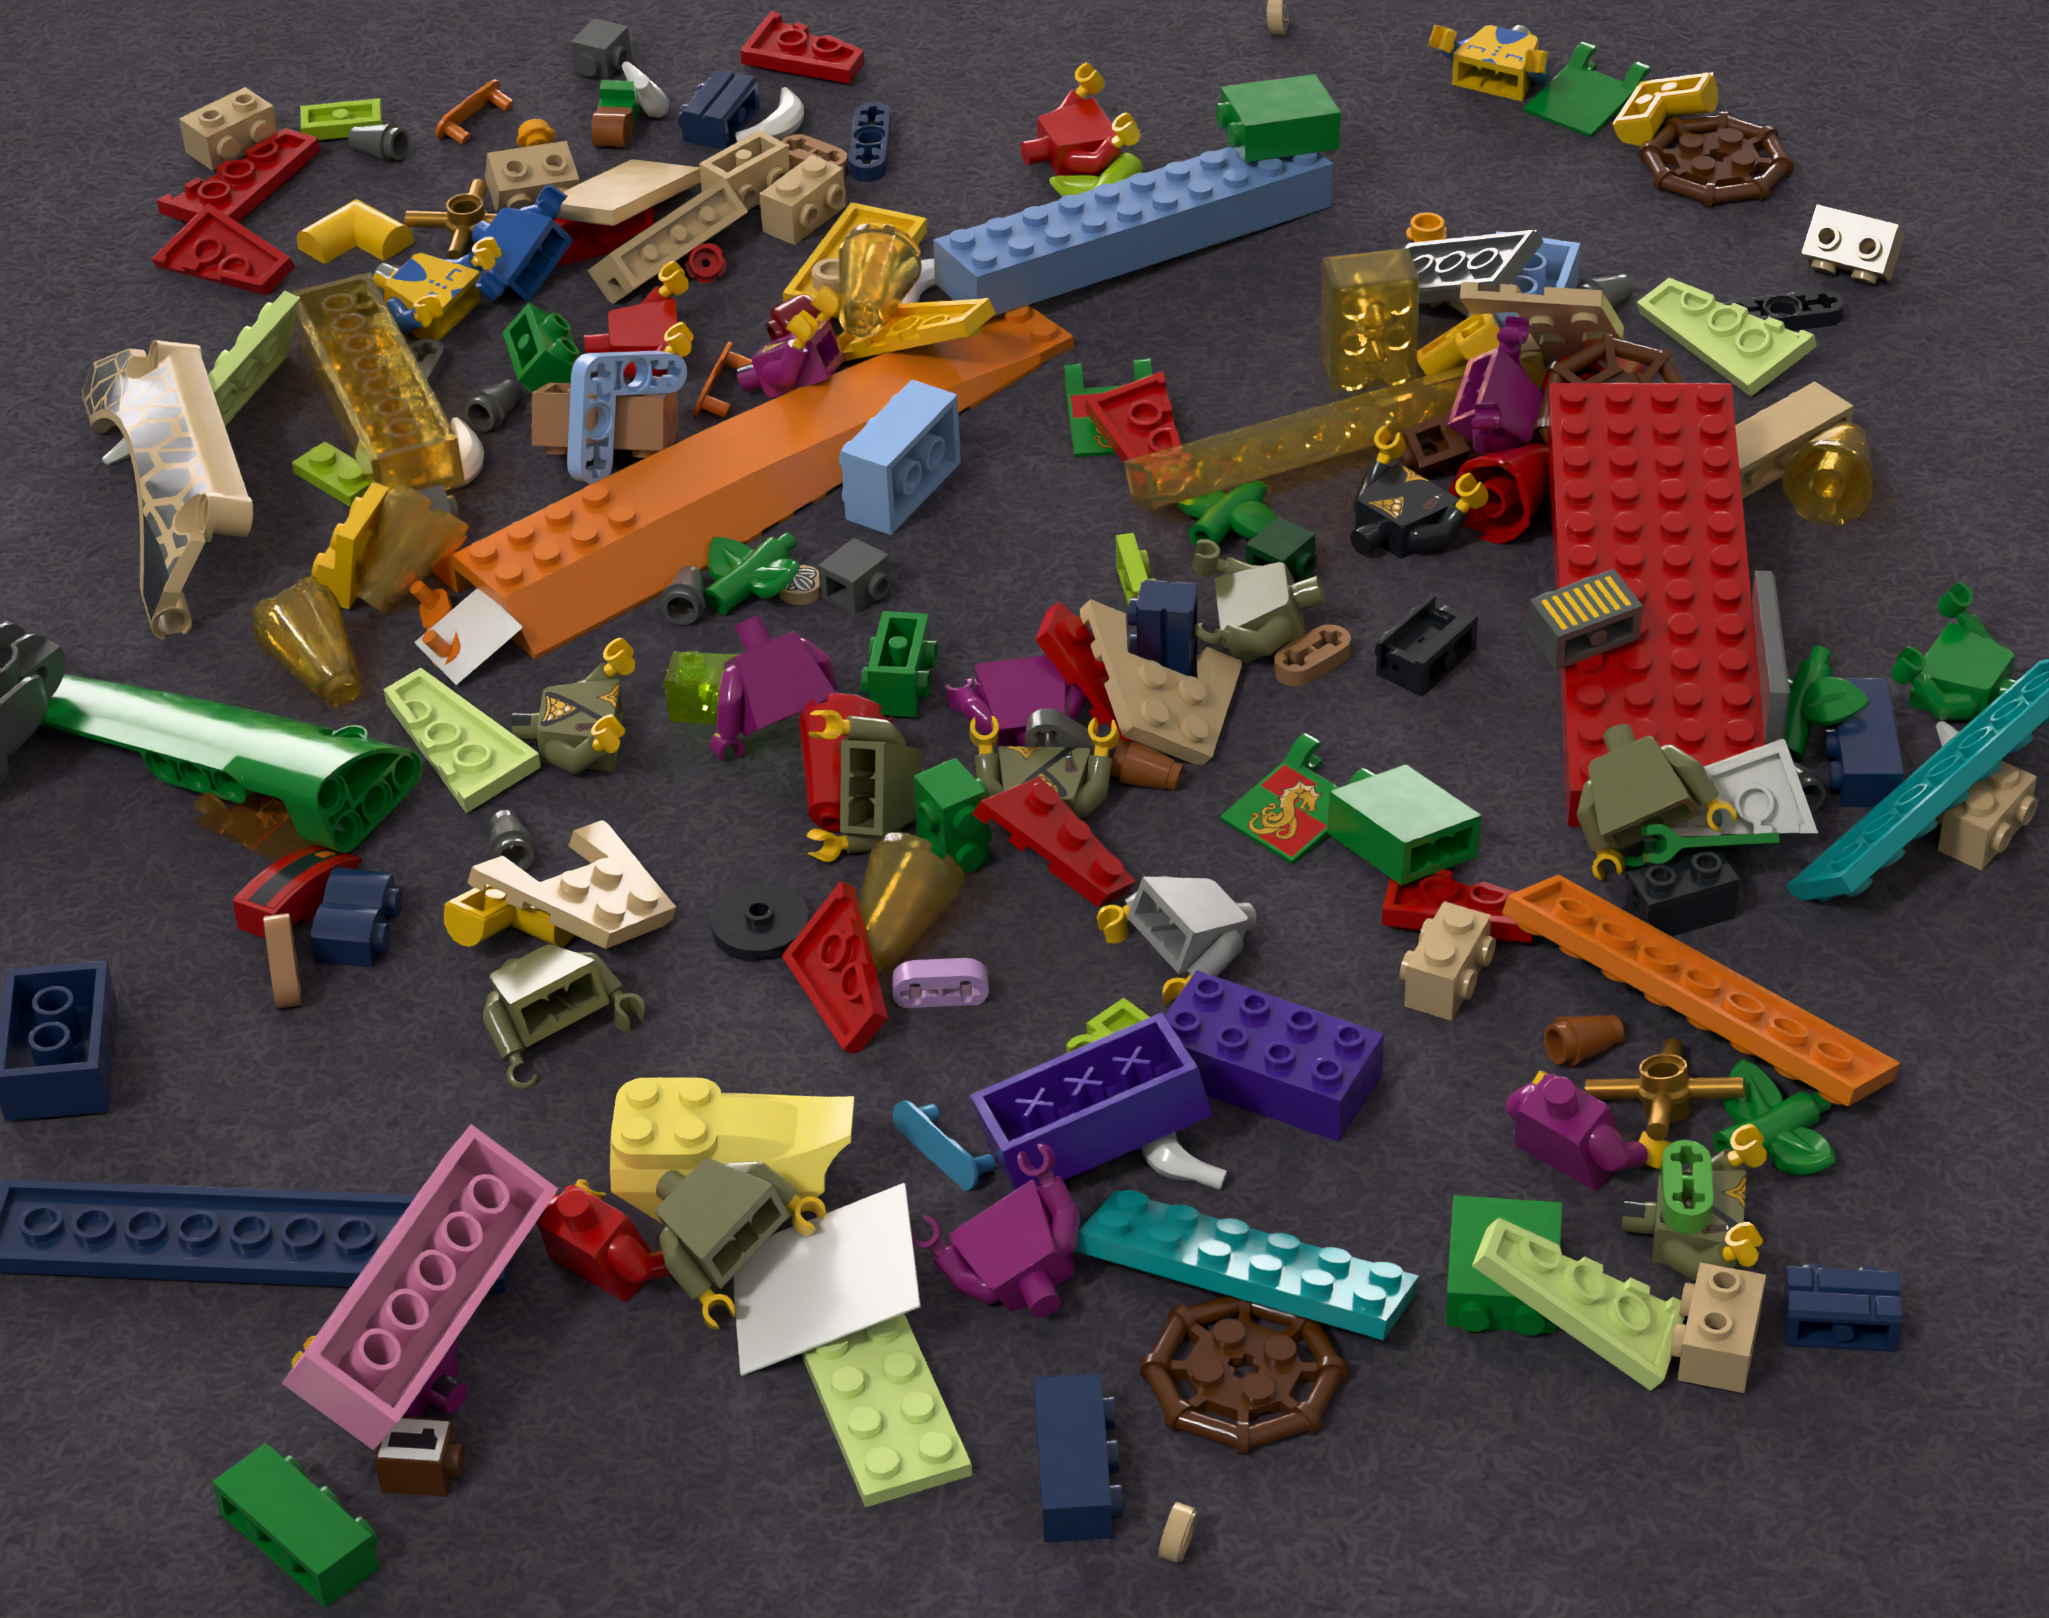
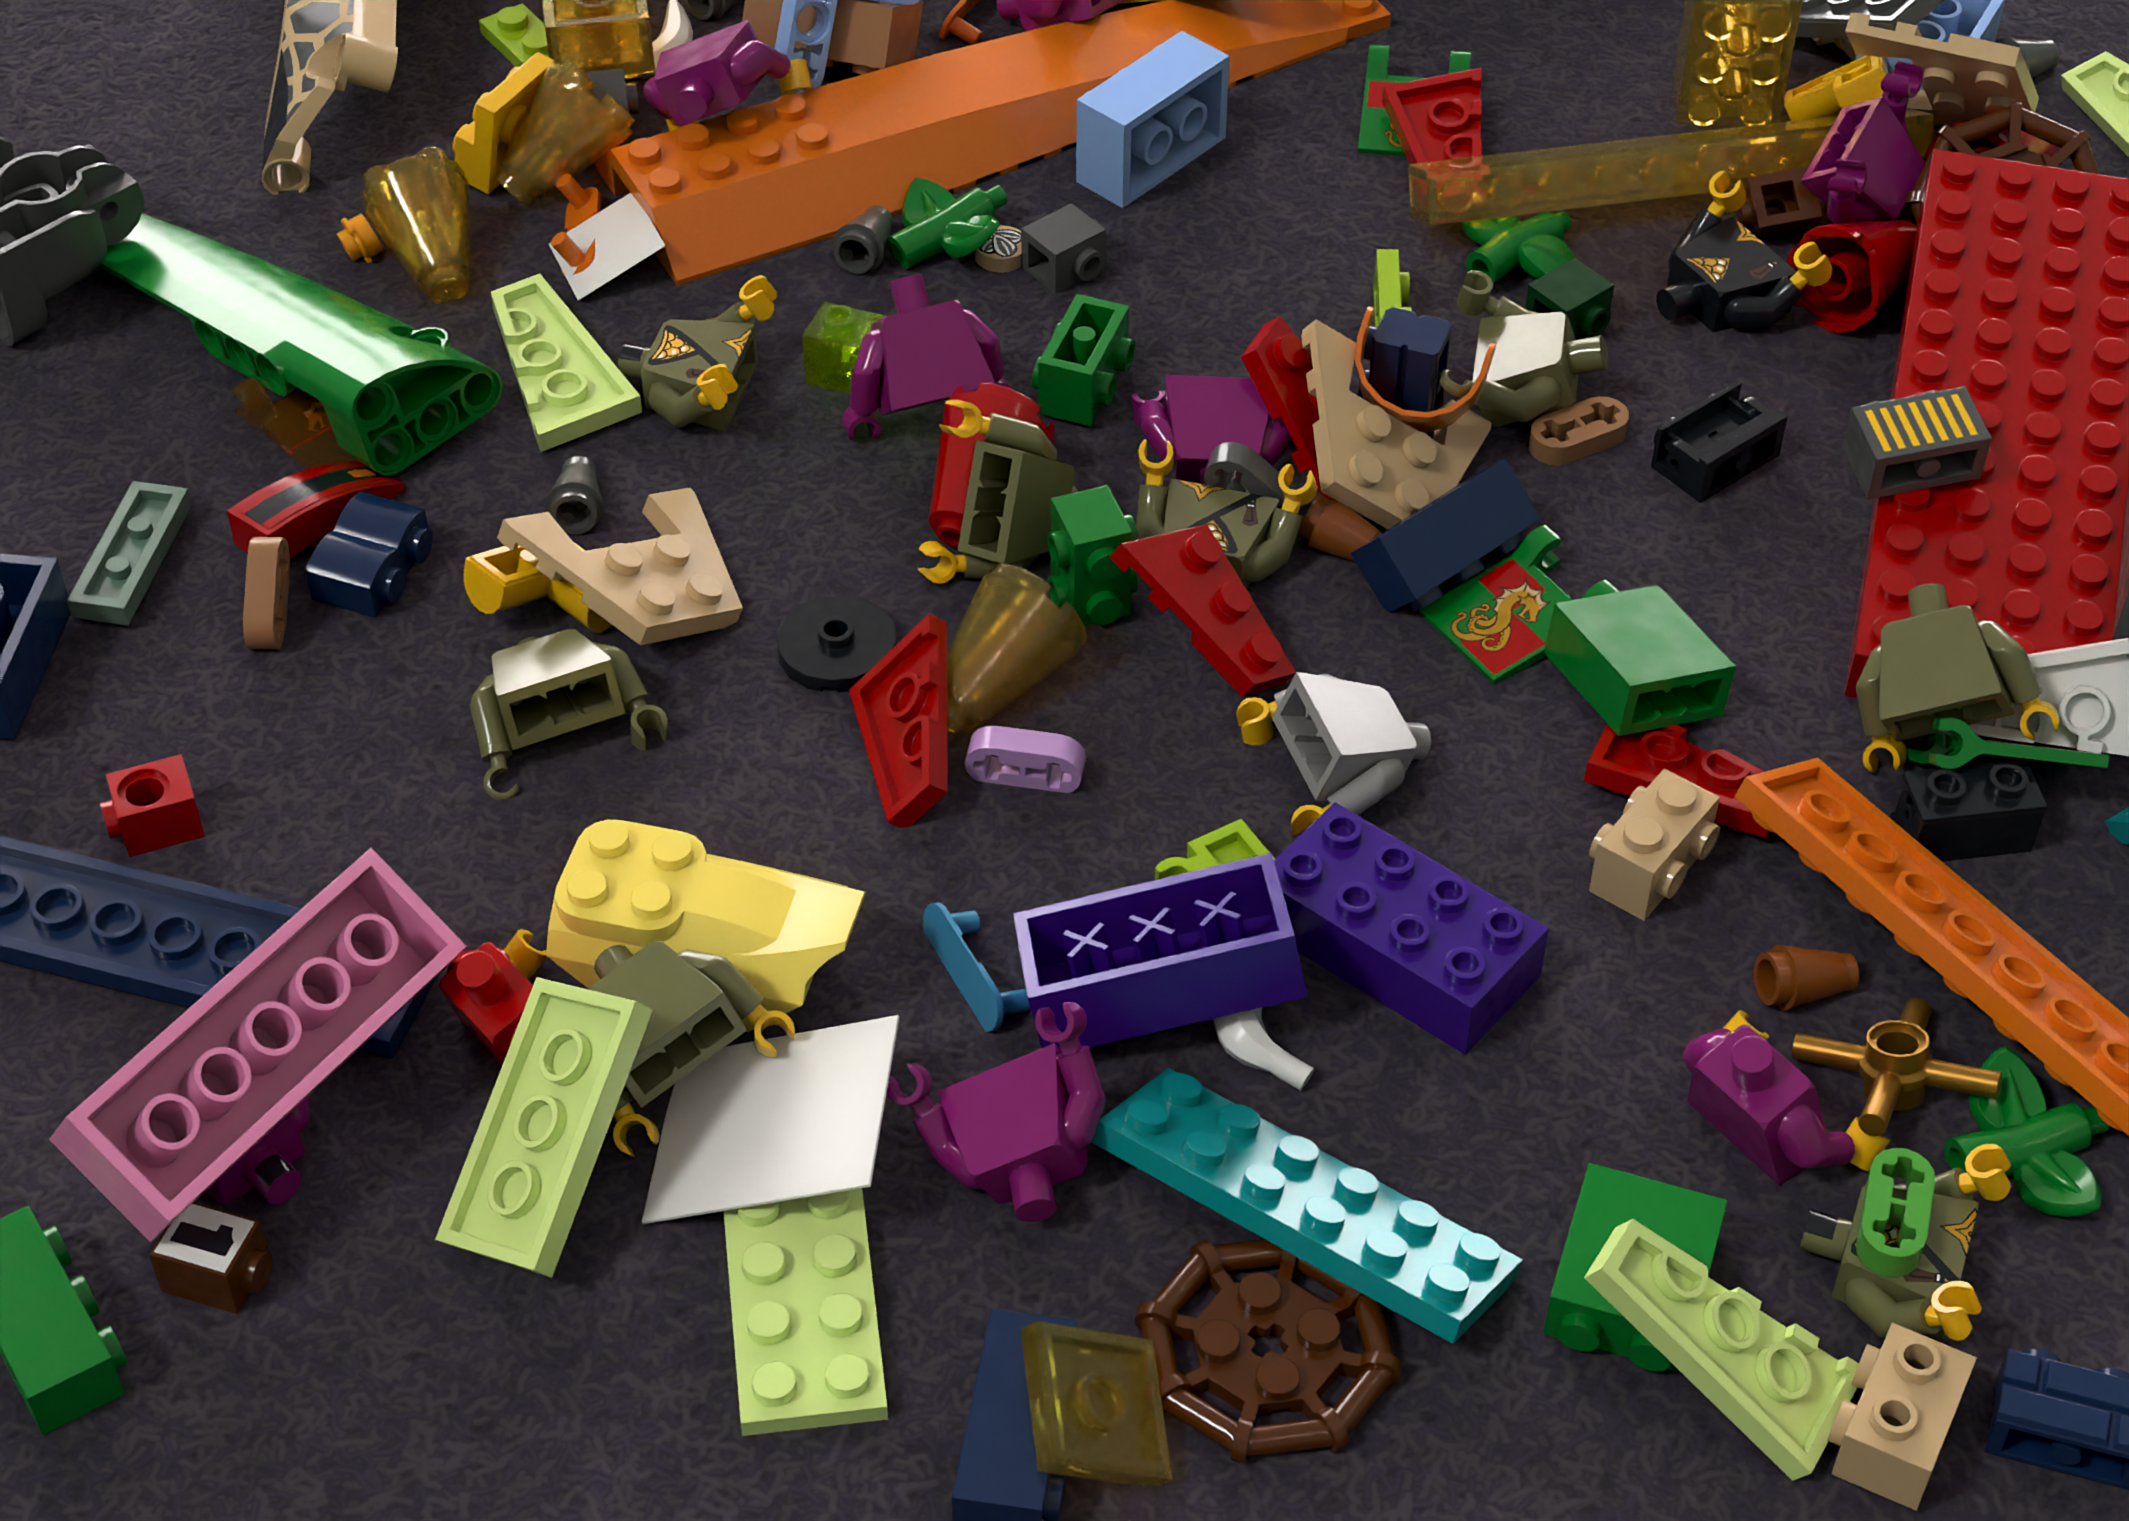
camera: 10 degrees right, 5 degrees up
none -> sand green plate [67,481,192,626]
none -> red brick [100,754,205,857]
none -> light orange plate [336,213,384,264]
none -> yellowish green plate [435,977,653,1278]
none -> magenta torso [644,19,812,131]
none -> clear yellow tile [1021,1321,1173,1487]
none -> dark blue brick [1350,458,1541,613]
none -> orange piece [1355,306,1496,434]

